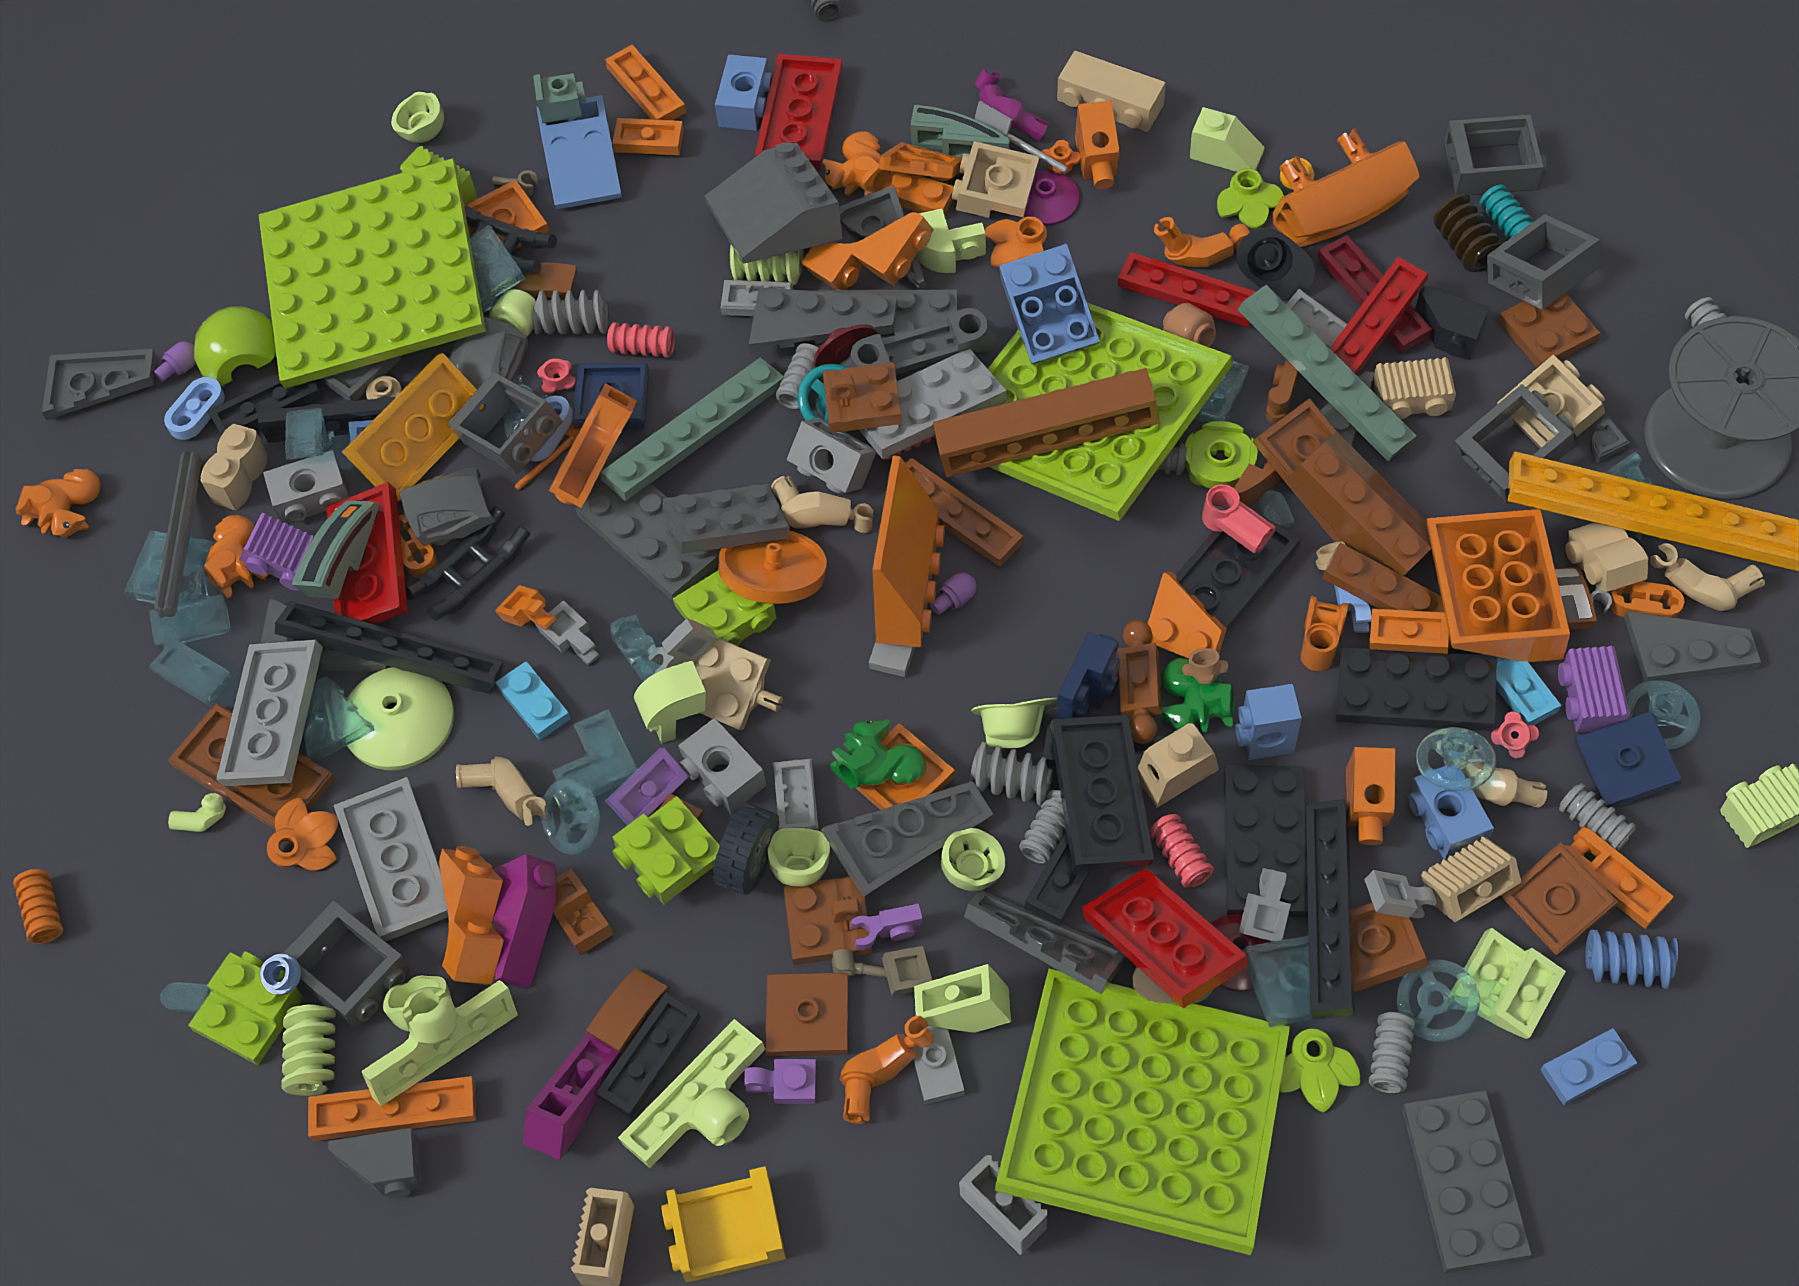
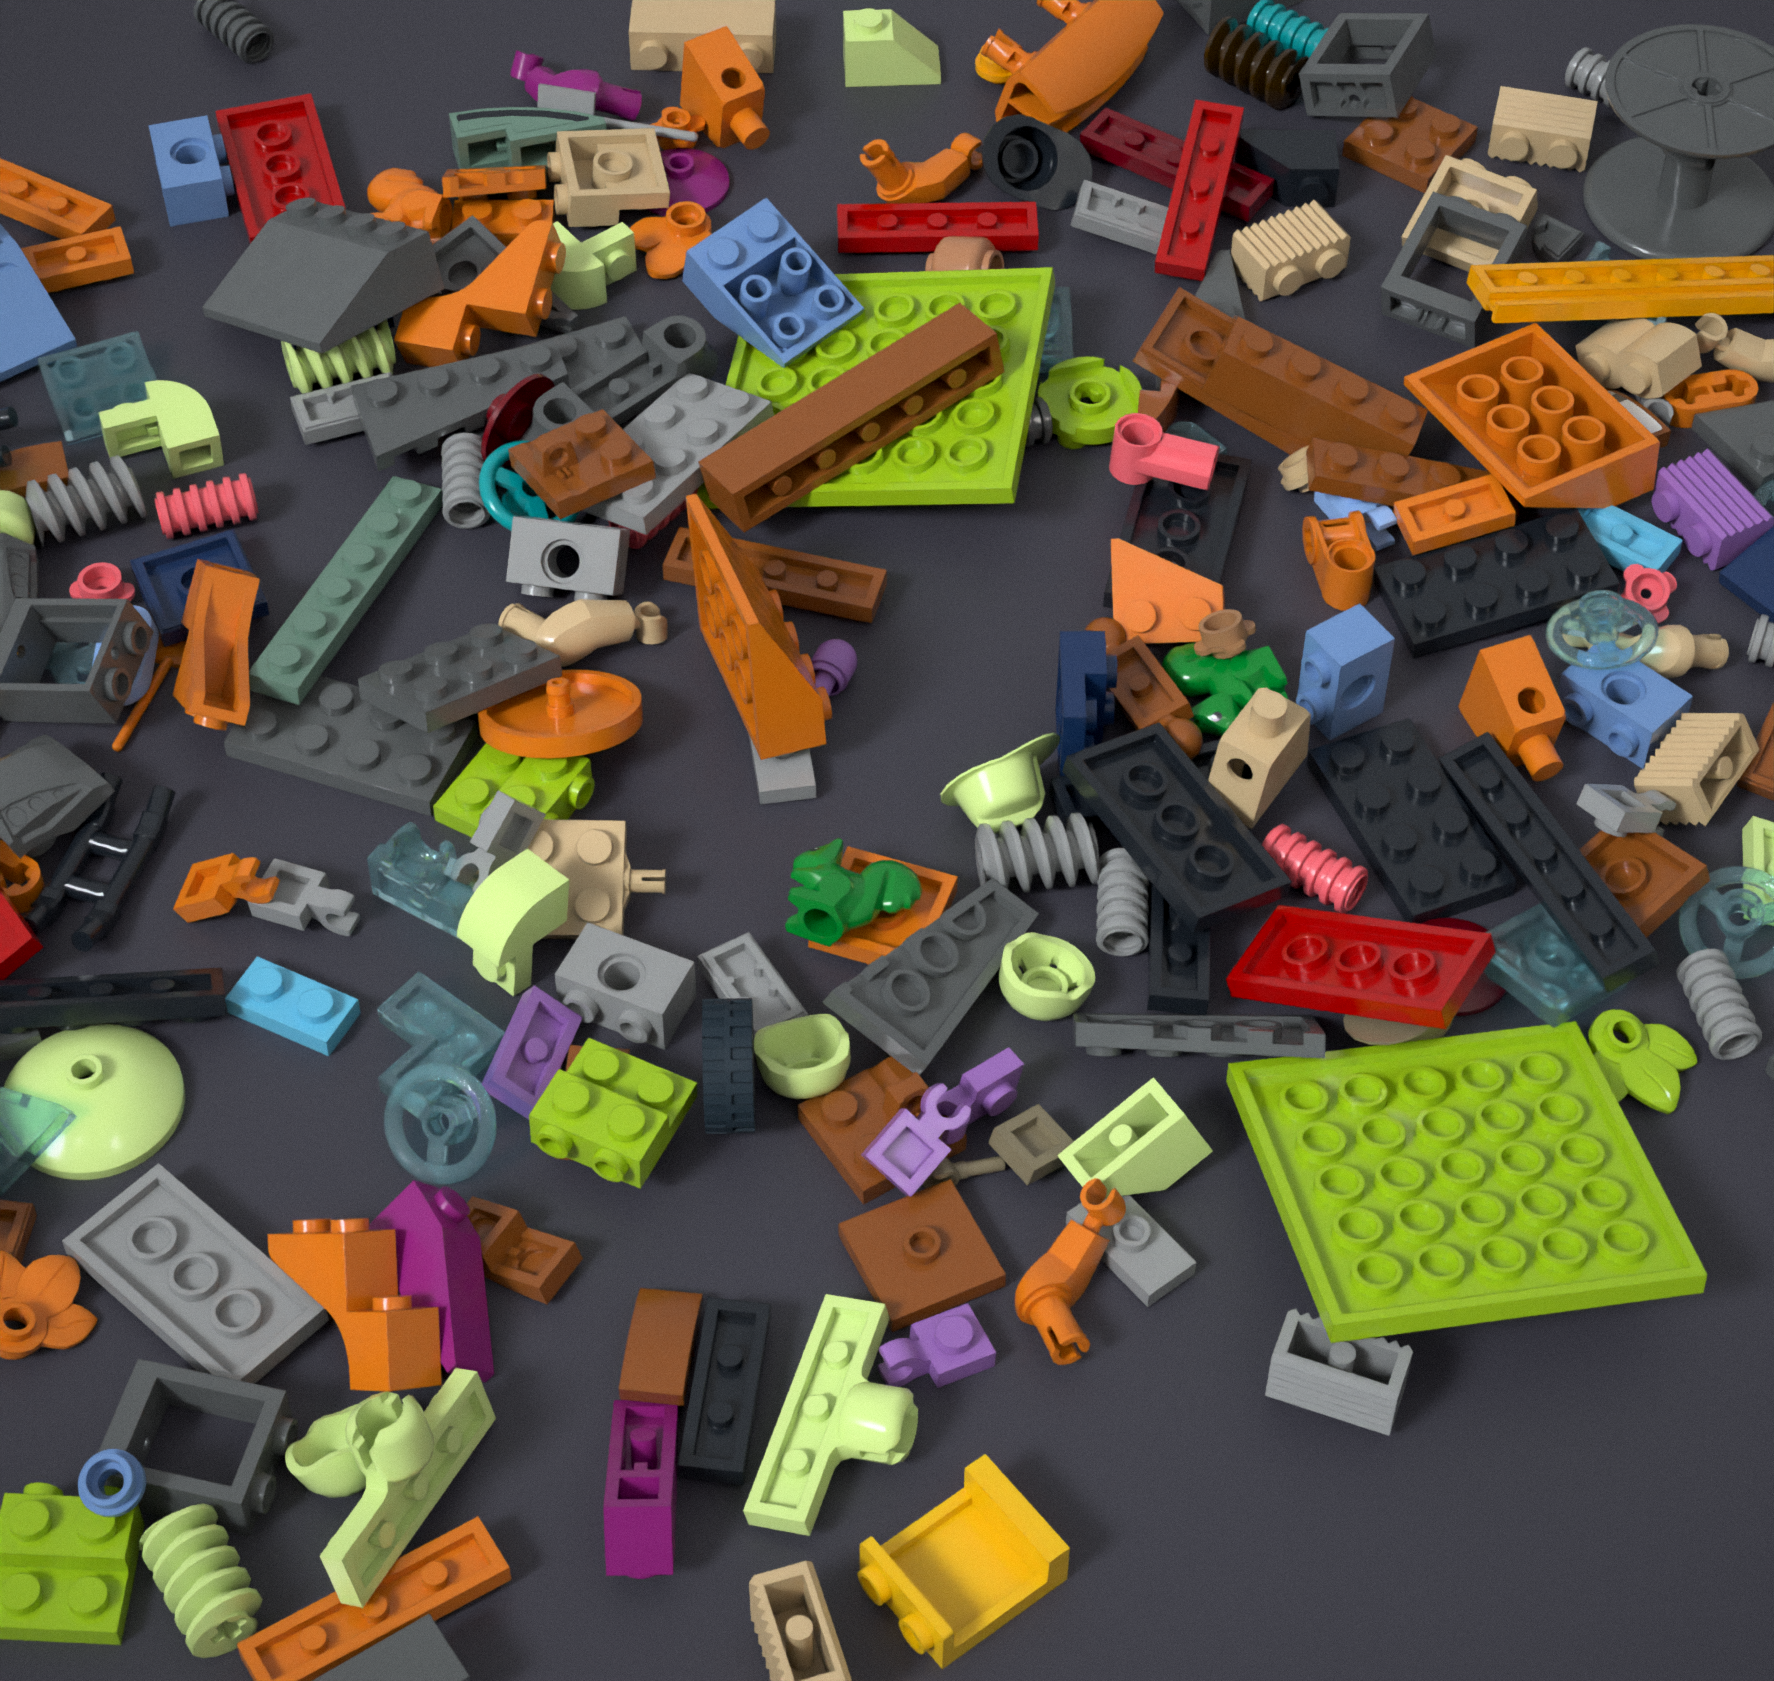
camera: 30 degrees left, 10 degrees down
tan arm [456,756,547,826] -> none
lime plate [1217,168,1284,229] -> none
sand green plate [1238,285,1417,461] -> none
light grey plate [1239,868,1291,943] -> none
dark orange plate [1265,326,1310,424] -> none
none -> clear light blue slope [37,331,157,446]
none -> yellowish green brick [98,380,224,479]
none -> medium lavender plate [861,1083,972,1197]
none -> tan brick [1488,86,1598,172]

